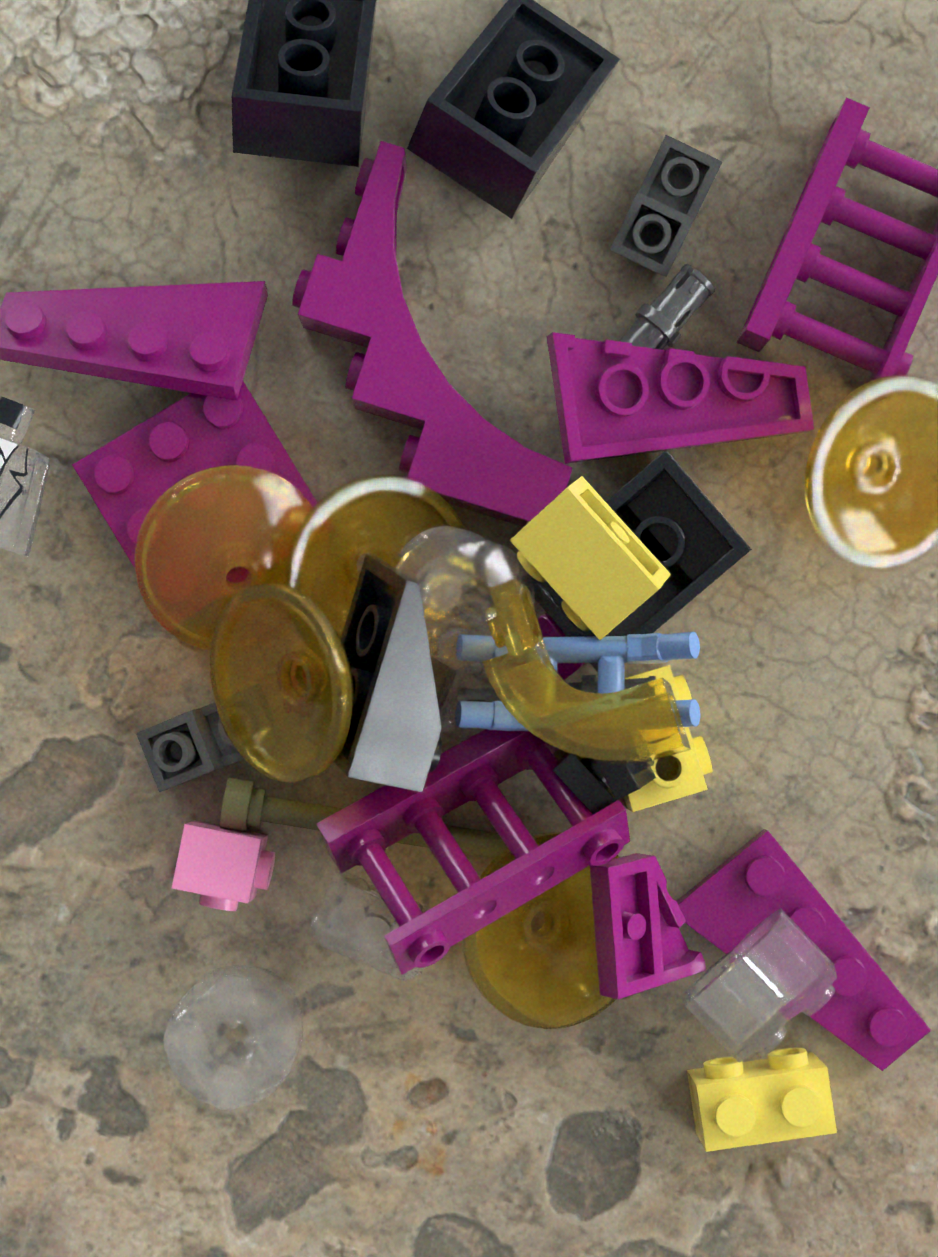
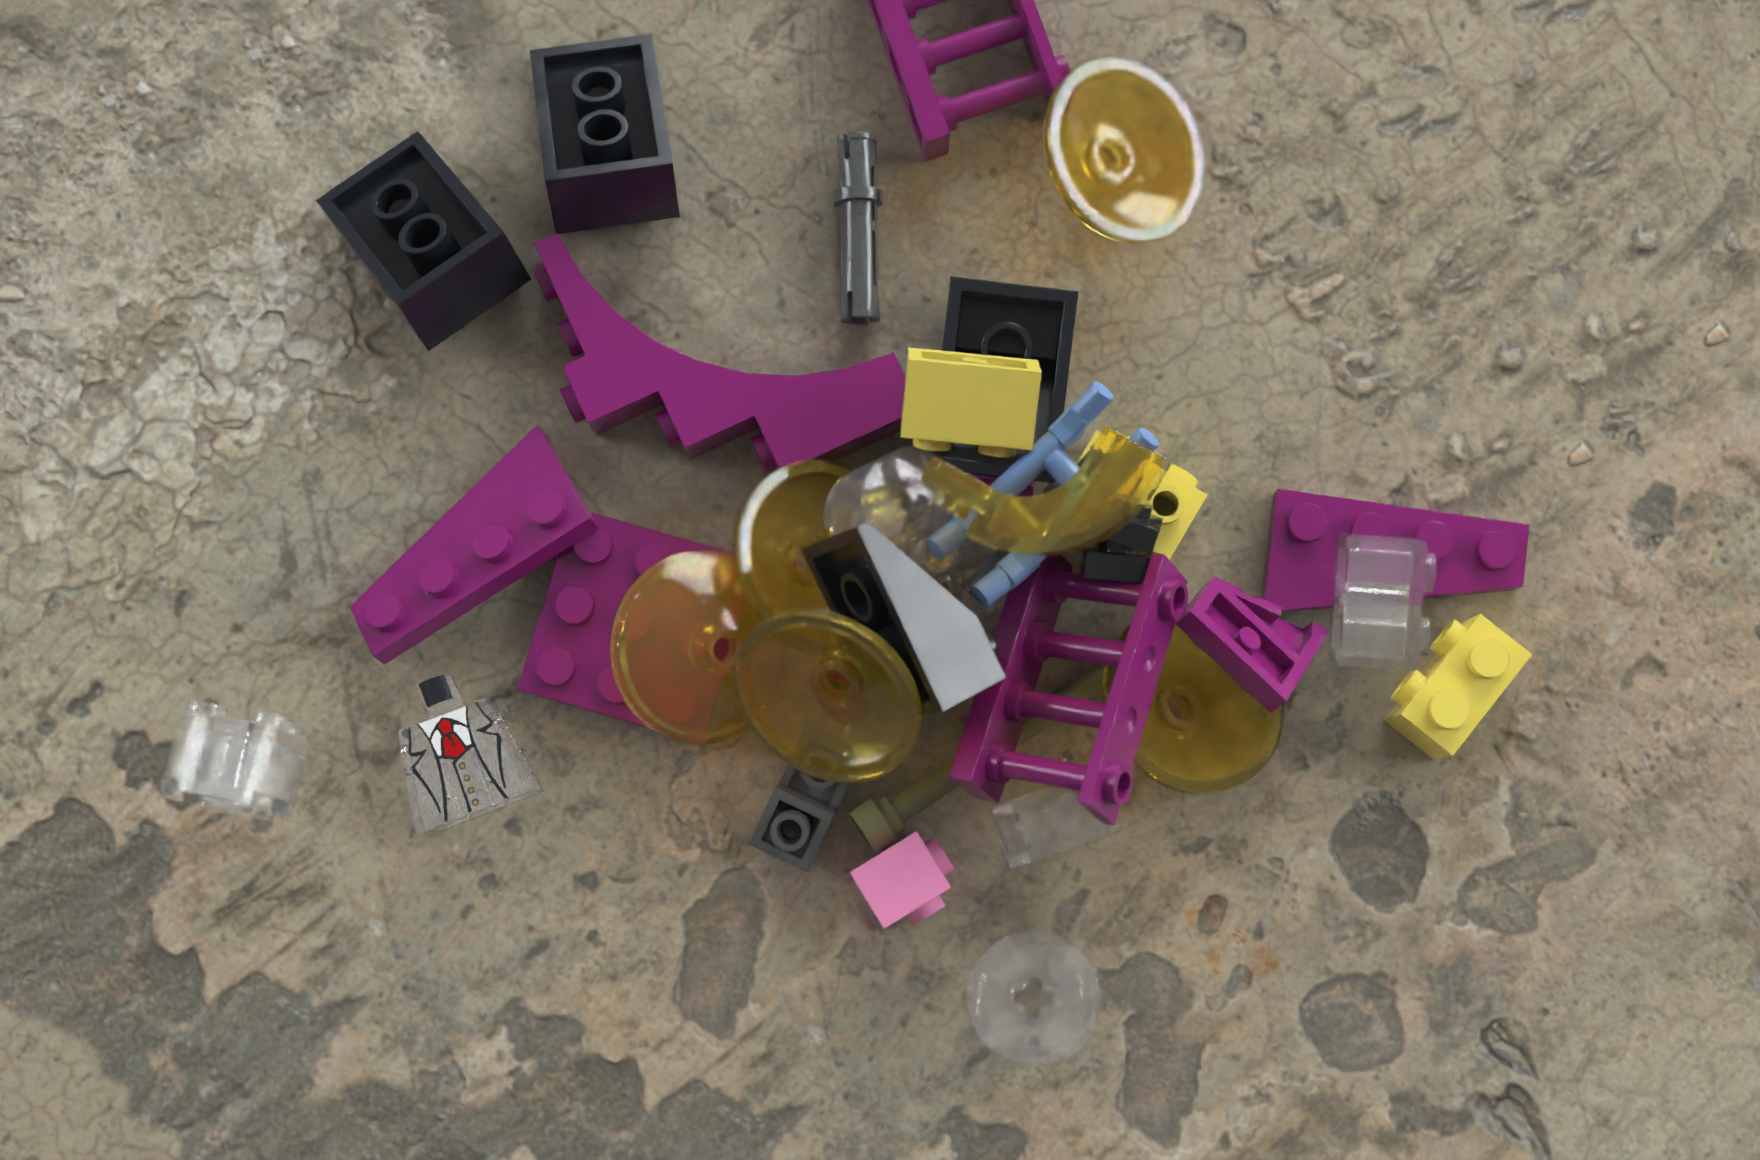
camera: 40 degrees left, 5 degrees down
magenta wing [546,332,814,464] -> none
dark grey slope [610,135,722,277] -> none

